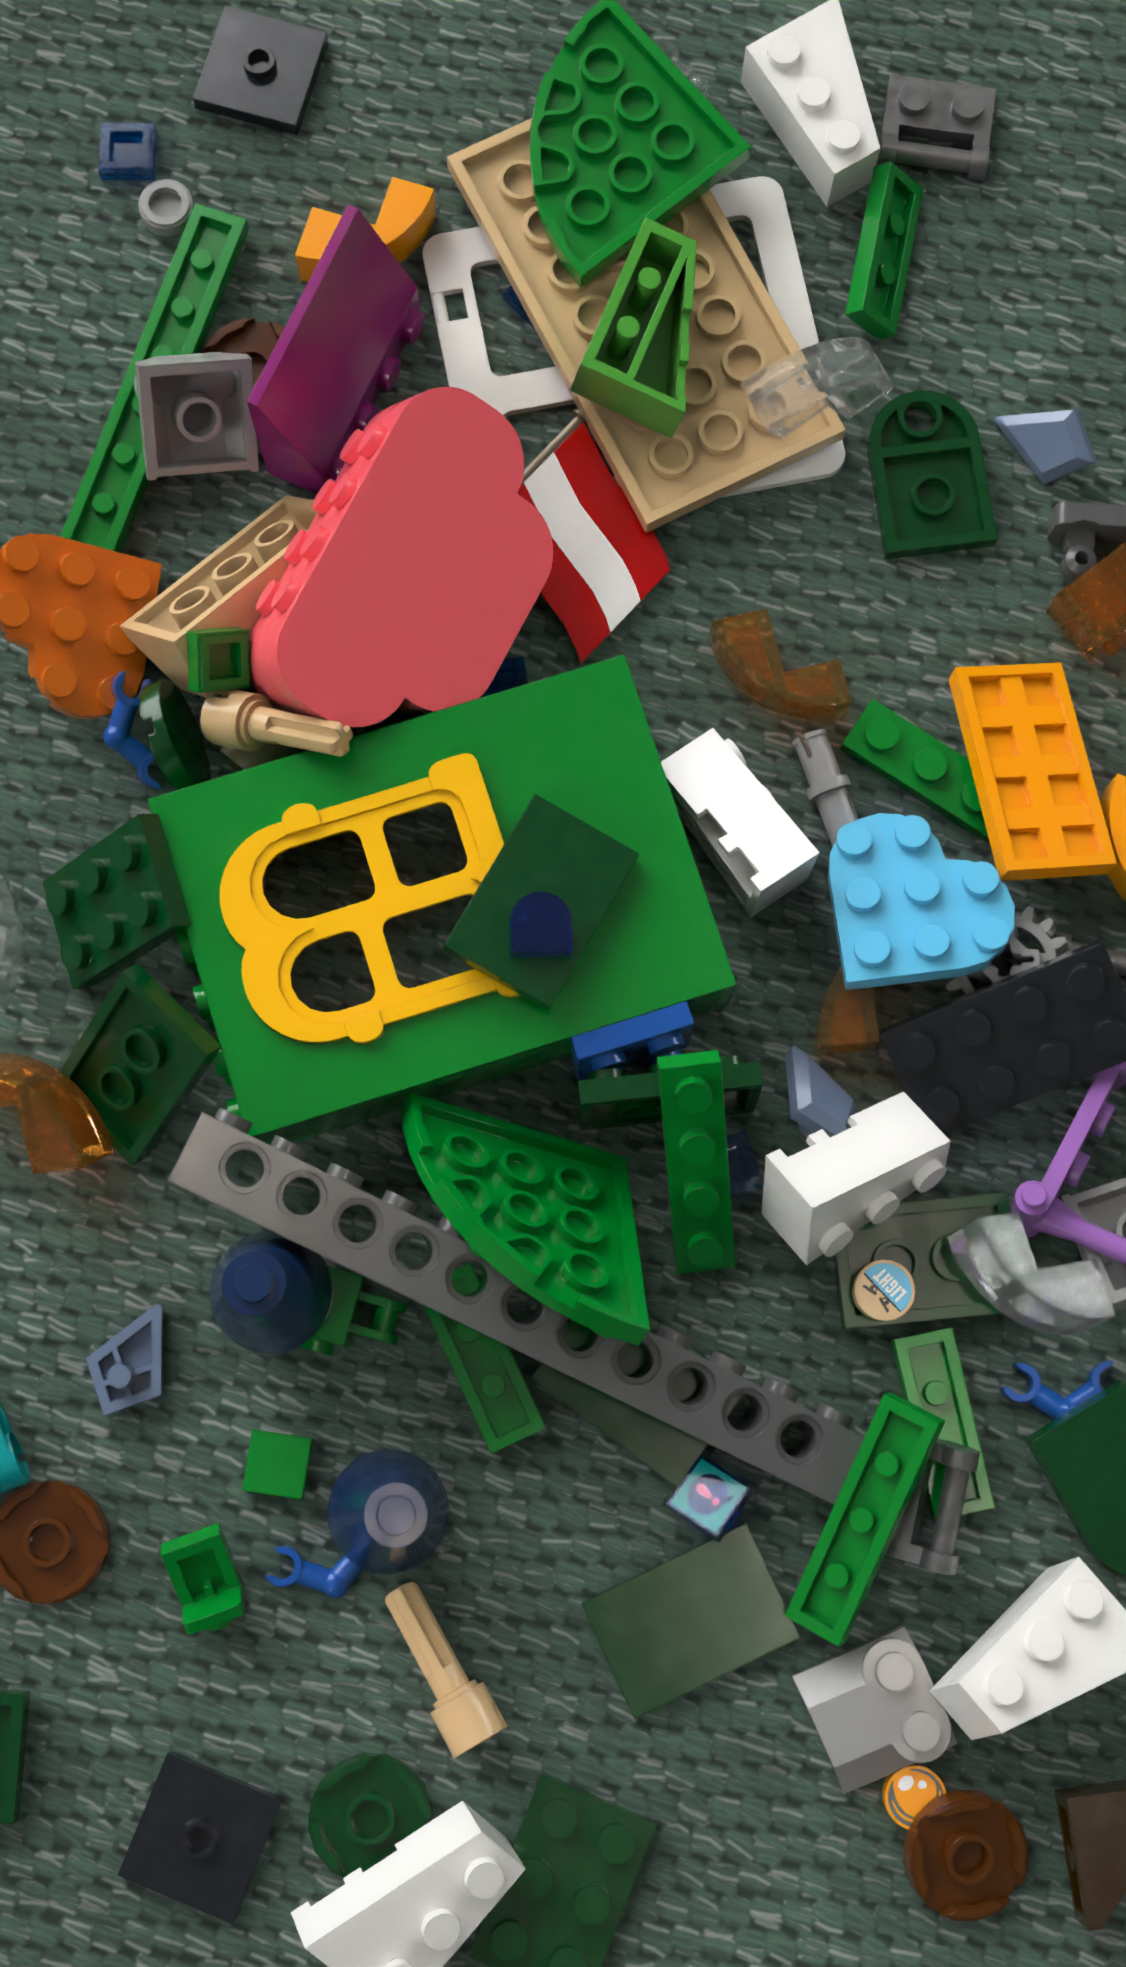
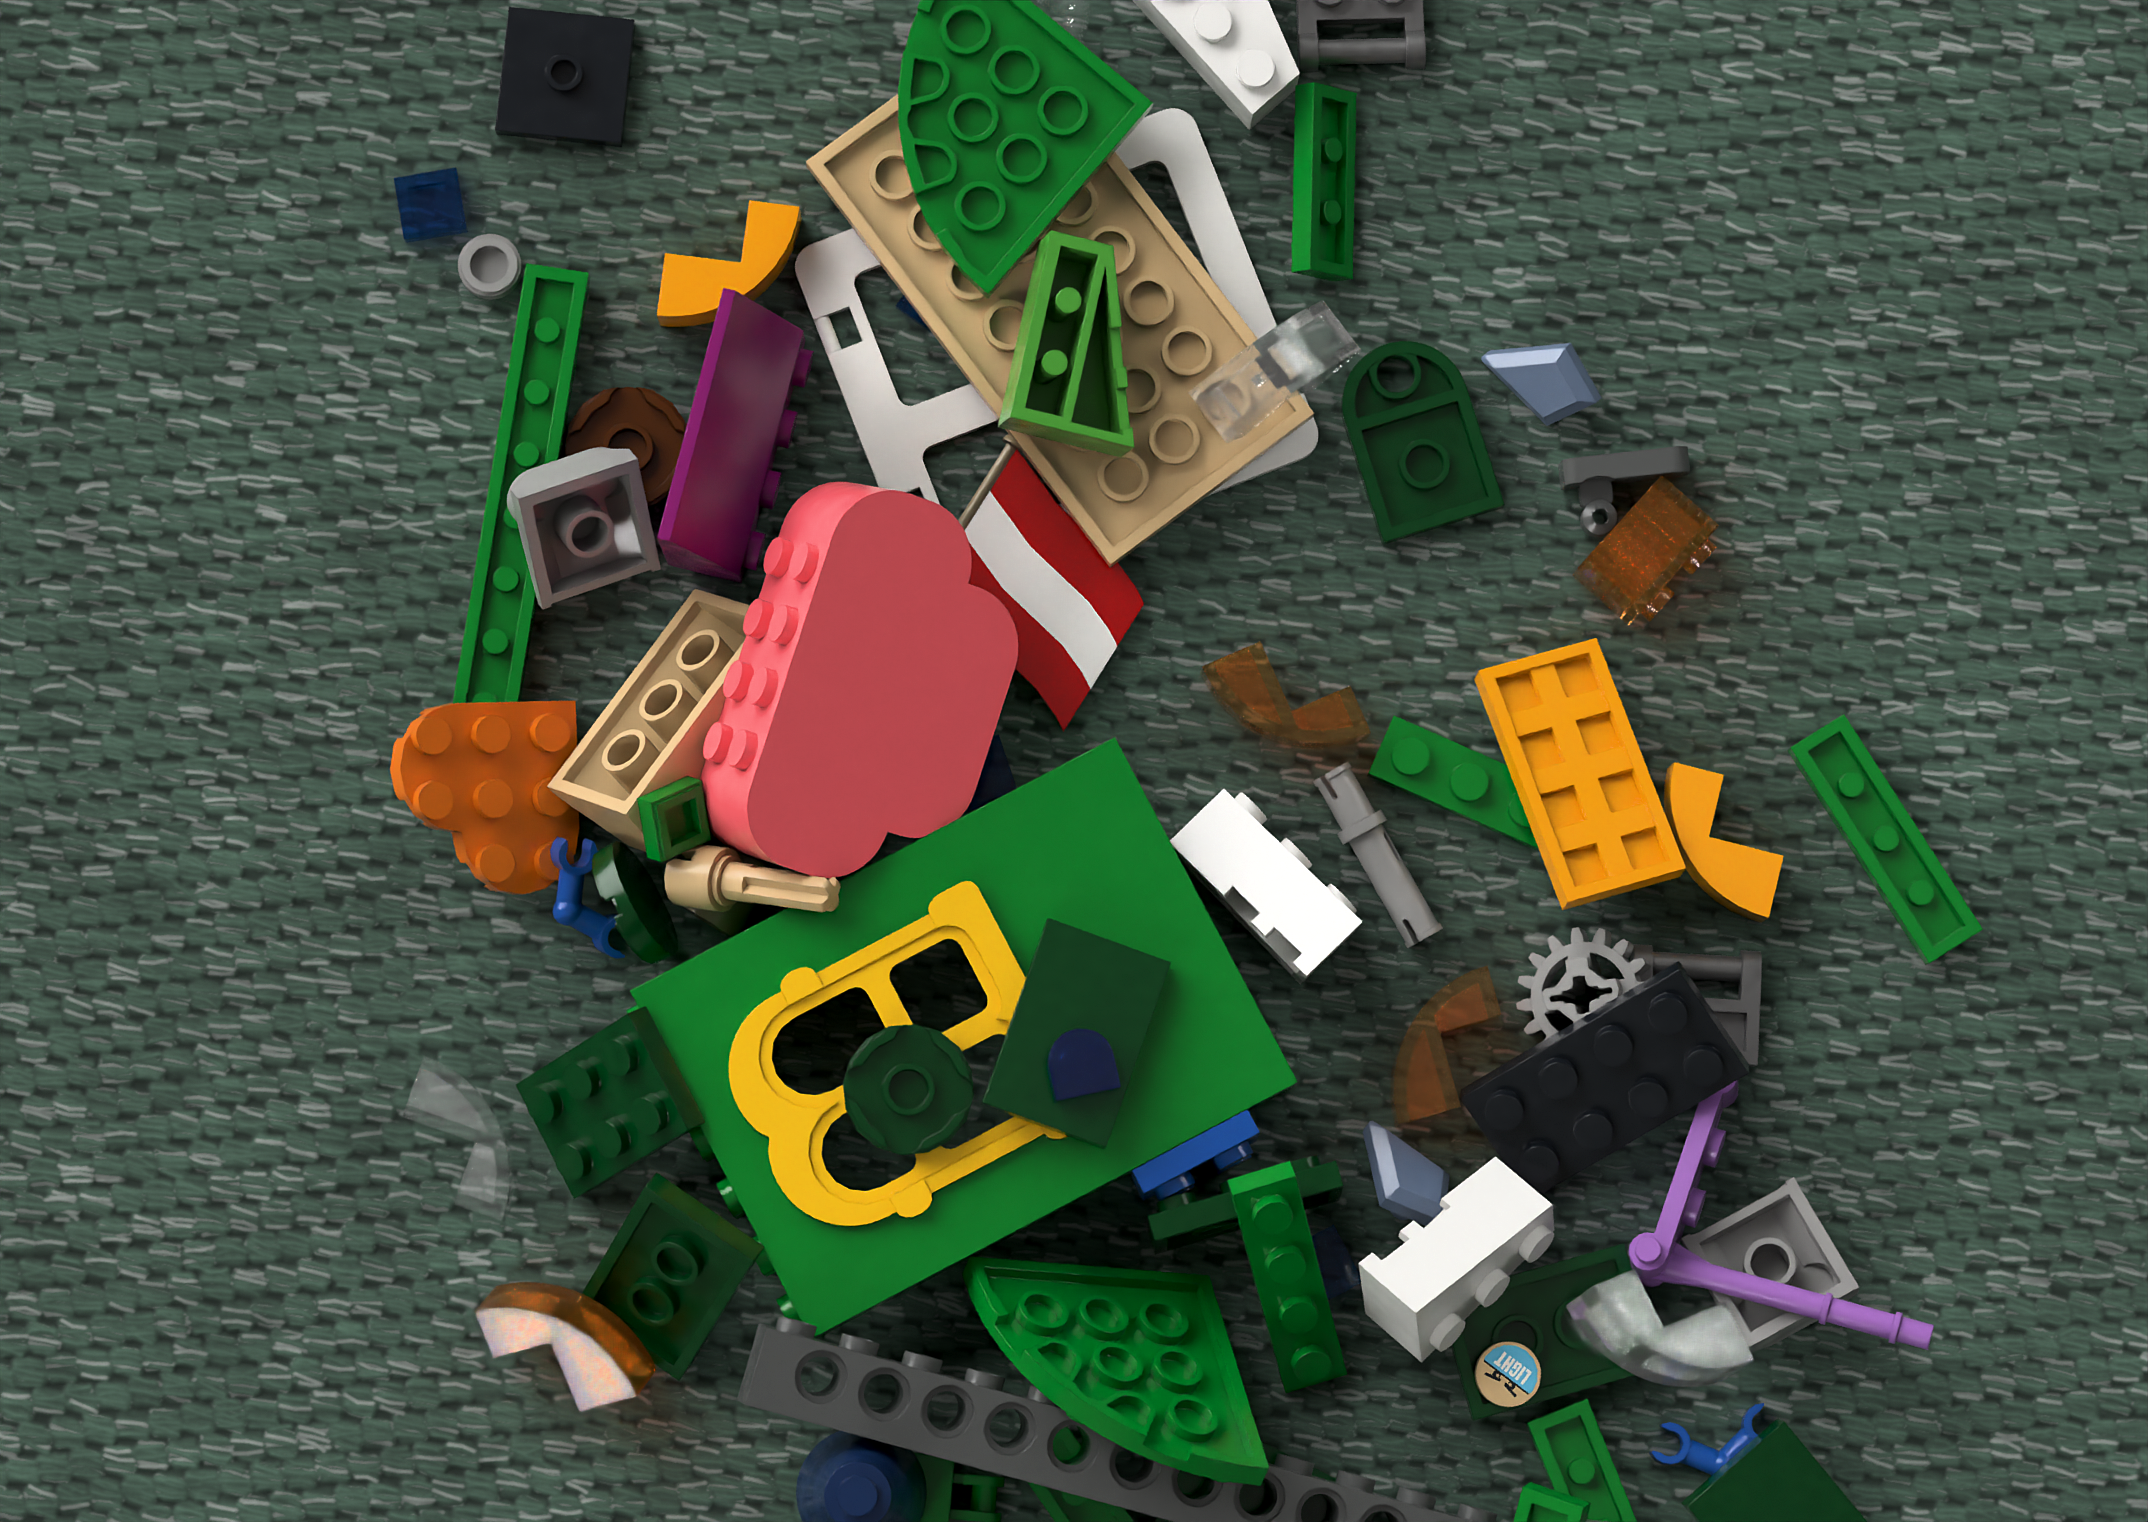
camera: 15 degrees left, 5 degrees up
medium azure plate [828,813,1015,991] -> none
none -> dark green tile [843,1024,974,1155]

